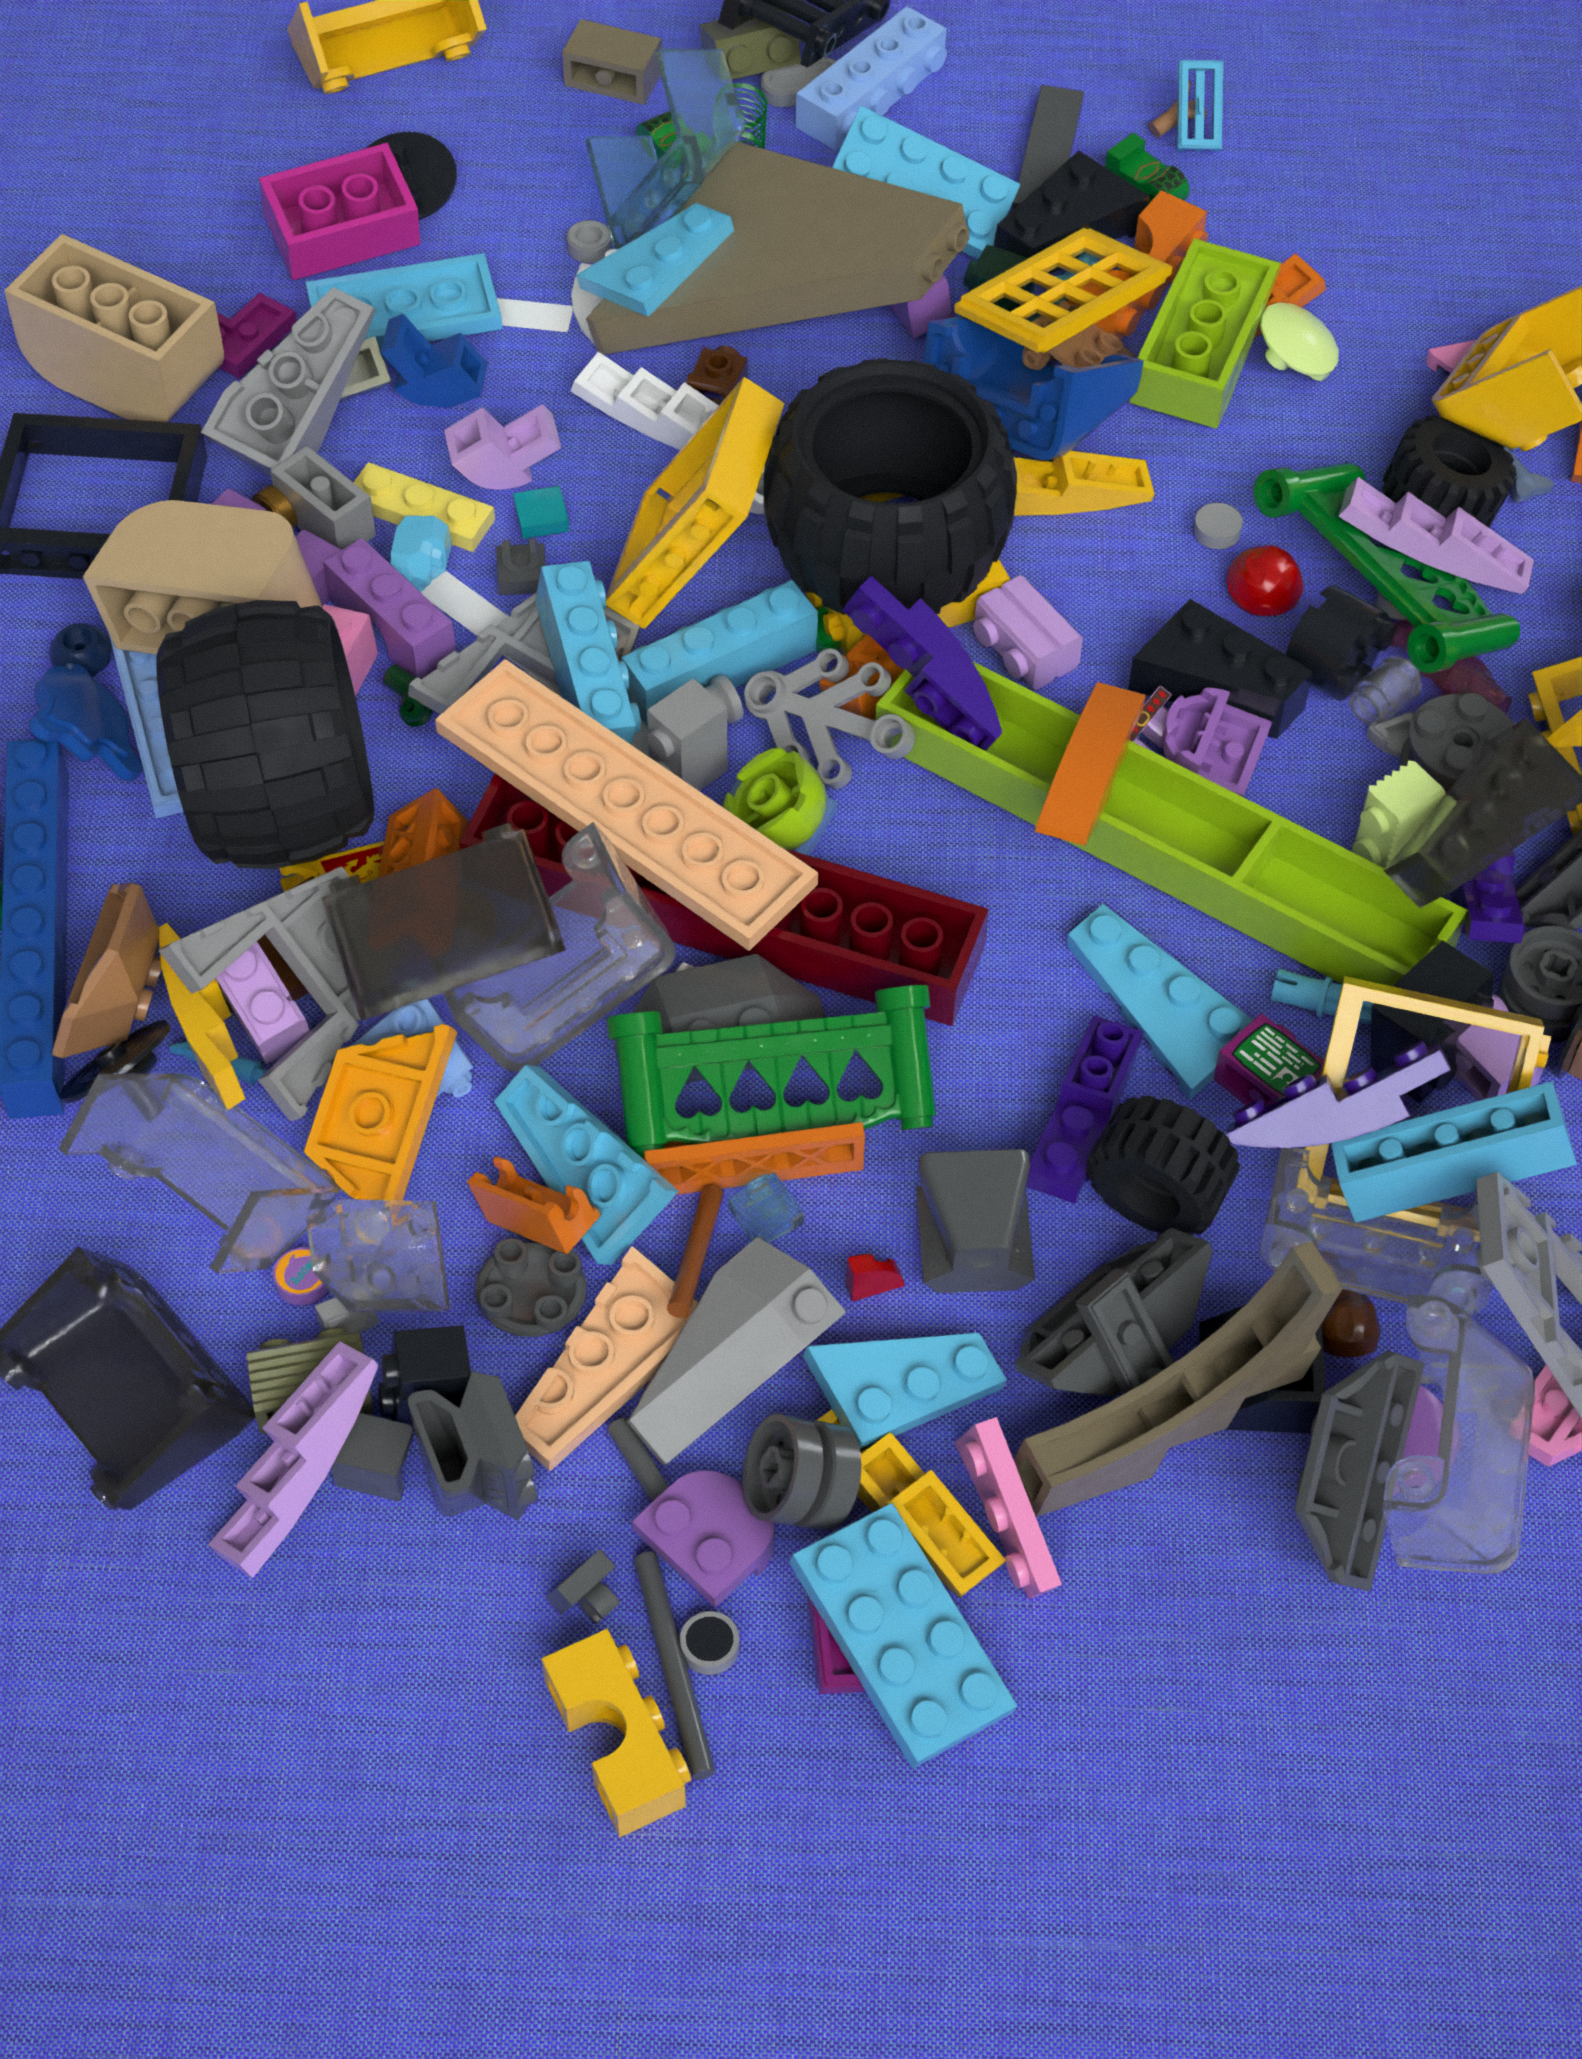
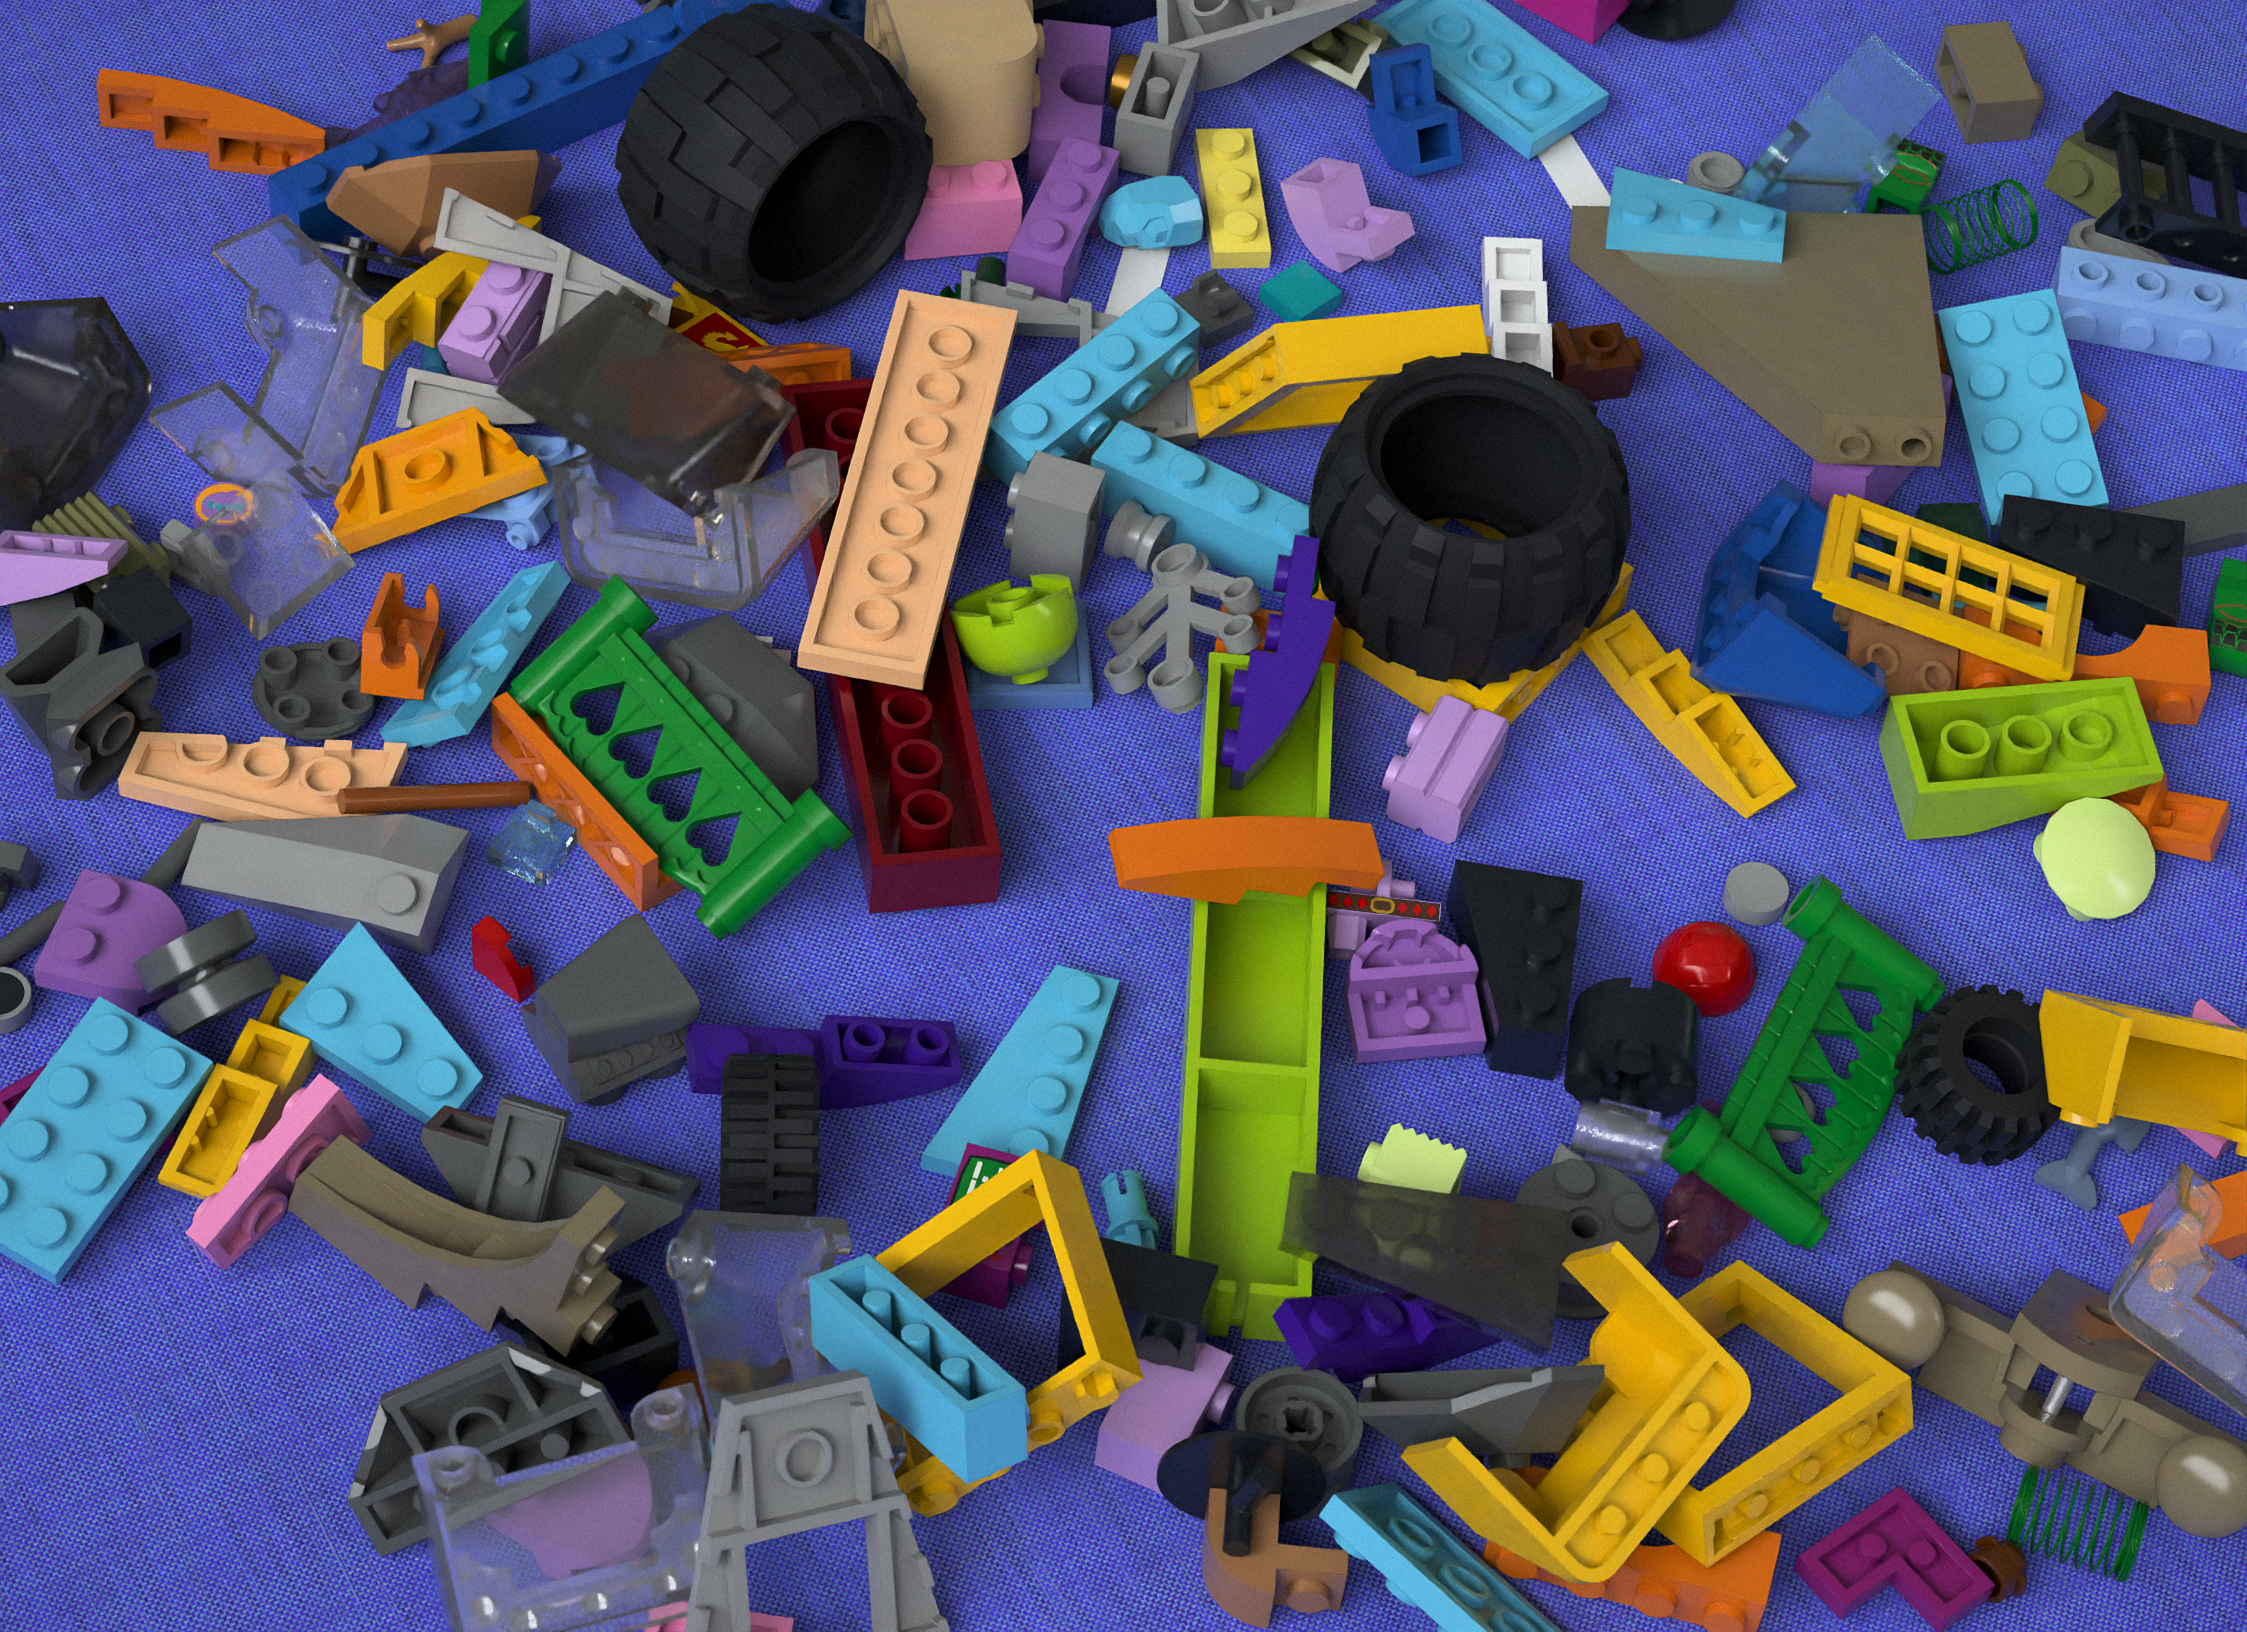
camera: 55 degrees right, 5 degrees down
slope [1227,1041,1451,1148] -> none
lavender slope [1339,477,1534,594] -> none

